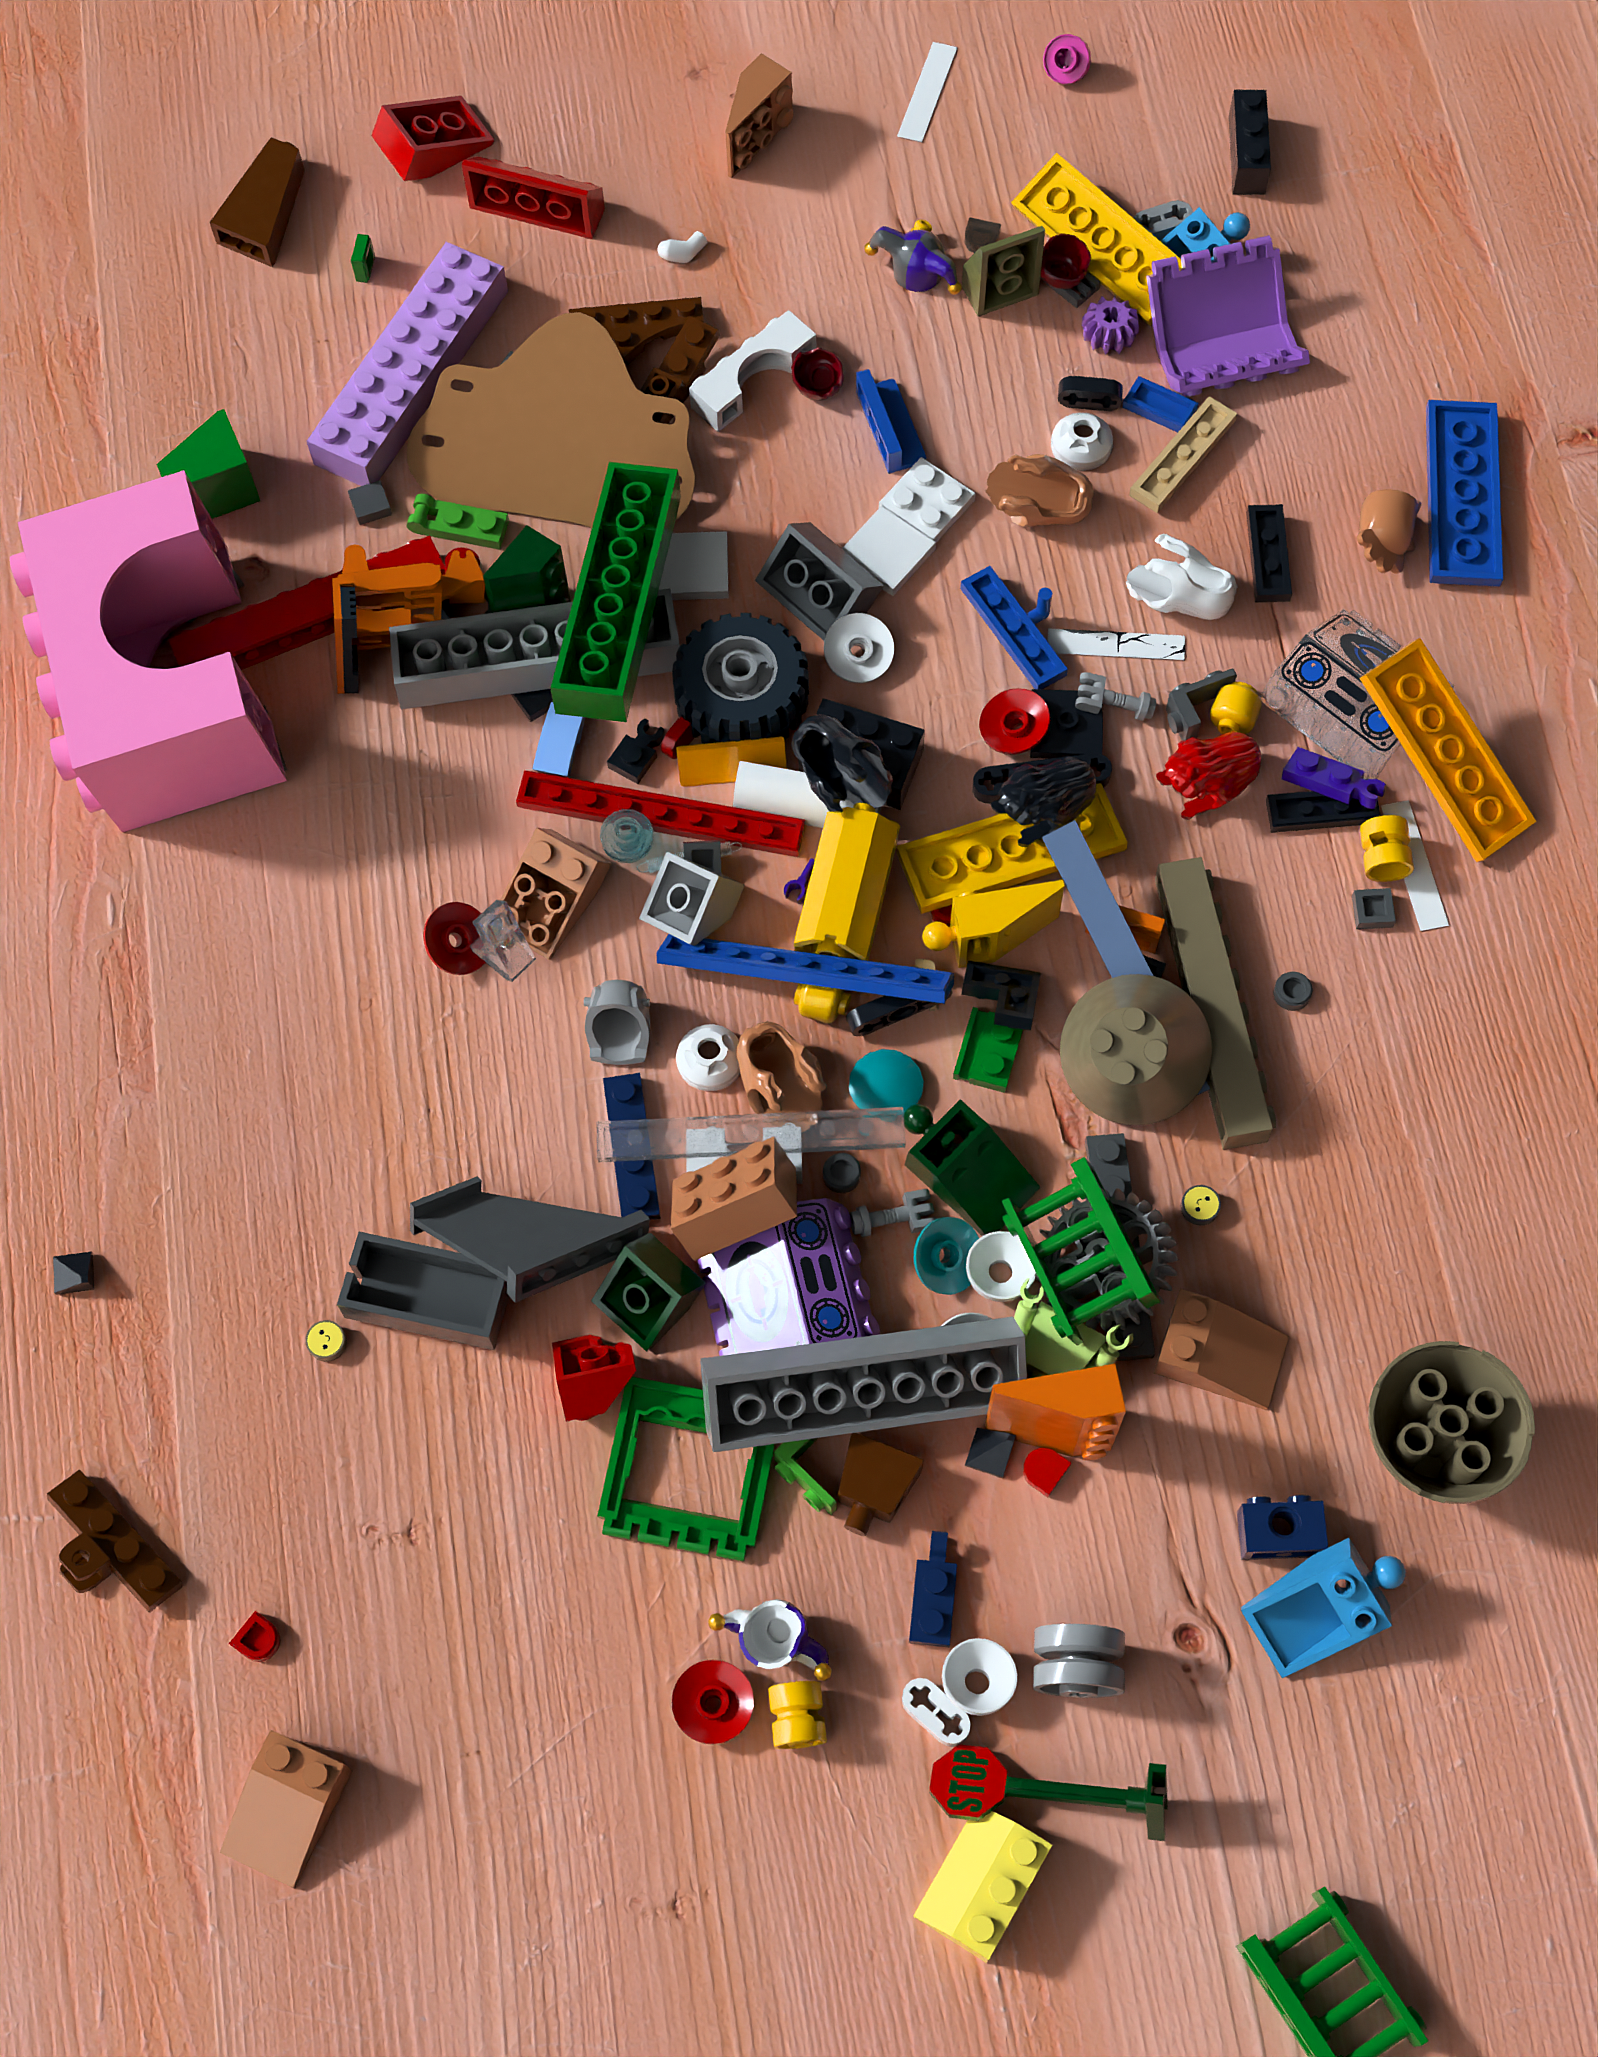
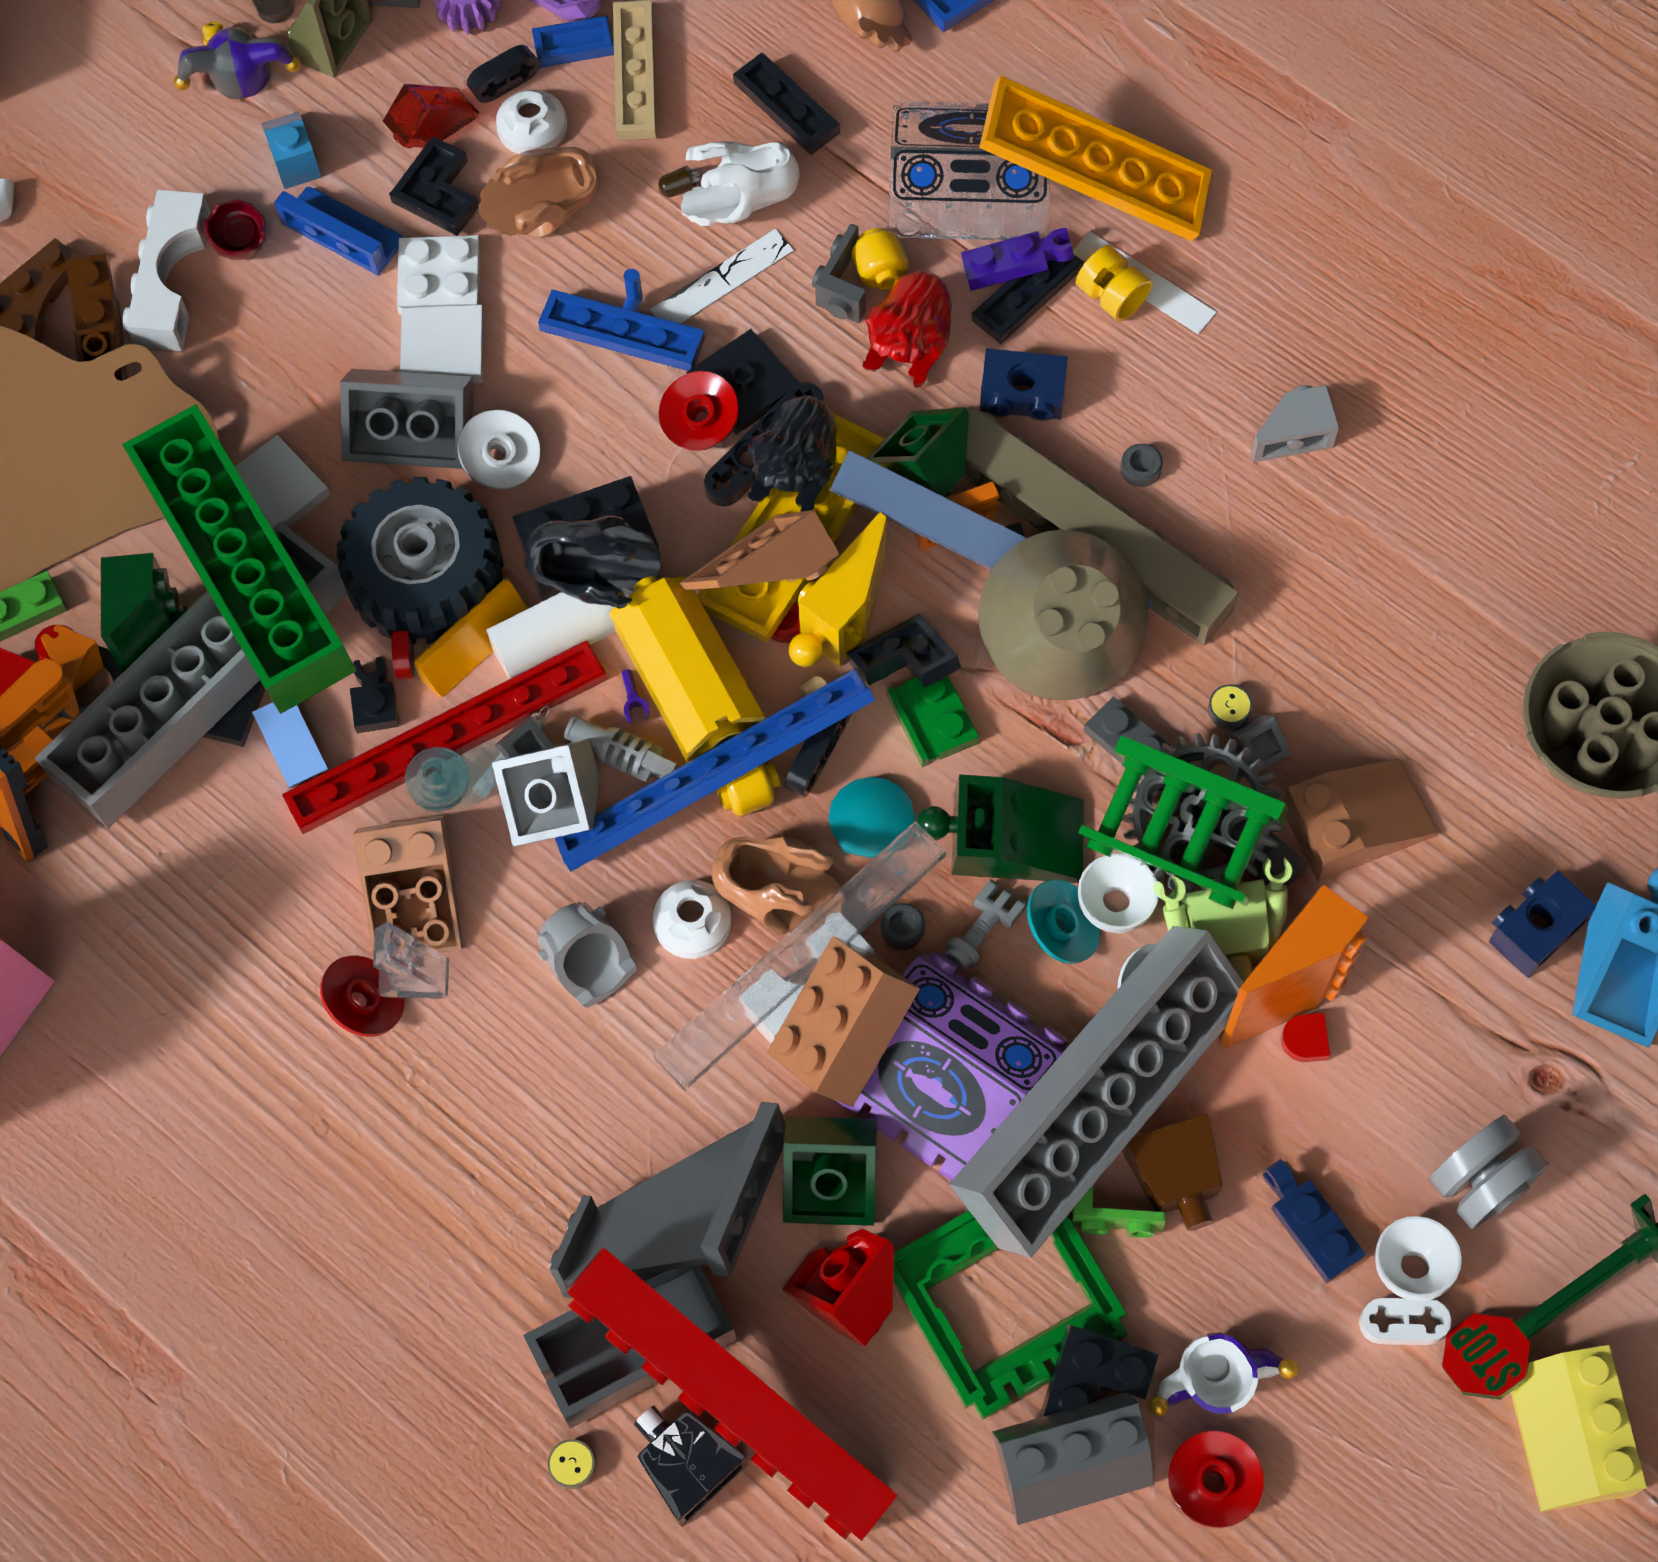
camera: 40 degrees left, 0 degrees up
dark blue plate [603,1073,661,1220] -> none
yellow wheel [768,1681,827,1749] -> none
black slope [965,1428,1016,1478] -> none
light grey hinge [1075,672,1156,721] -> none
dark grey tile [1352,888,1396,929] -> none
none -> dark azure slope [262,112,322,189]
none -> clear red slope [382,84,480,149]
none -> black plate [389,136,479,236]
none -> light grey hinge [564,715,678,783]
none -> red brick [566,1246,898,1541]
none -> black torso [634,1405,748,1527]
none -> dark brown piece [658,165,700,197]
none -> nougat slope [680,510,839,590]
none -> dark green slope [867,408,969,498]
none -> dark blue brick [980,348,1068,421]
none -> dark grey slope [992,1392,1154,1525]
none -> black plate [1040,1324,1159,1416]
none -> light grey slope [1228,715,1292,773]
none -> light grey slope [1251,385,1339,463]

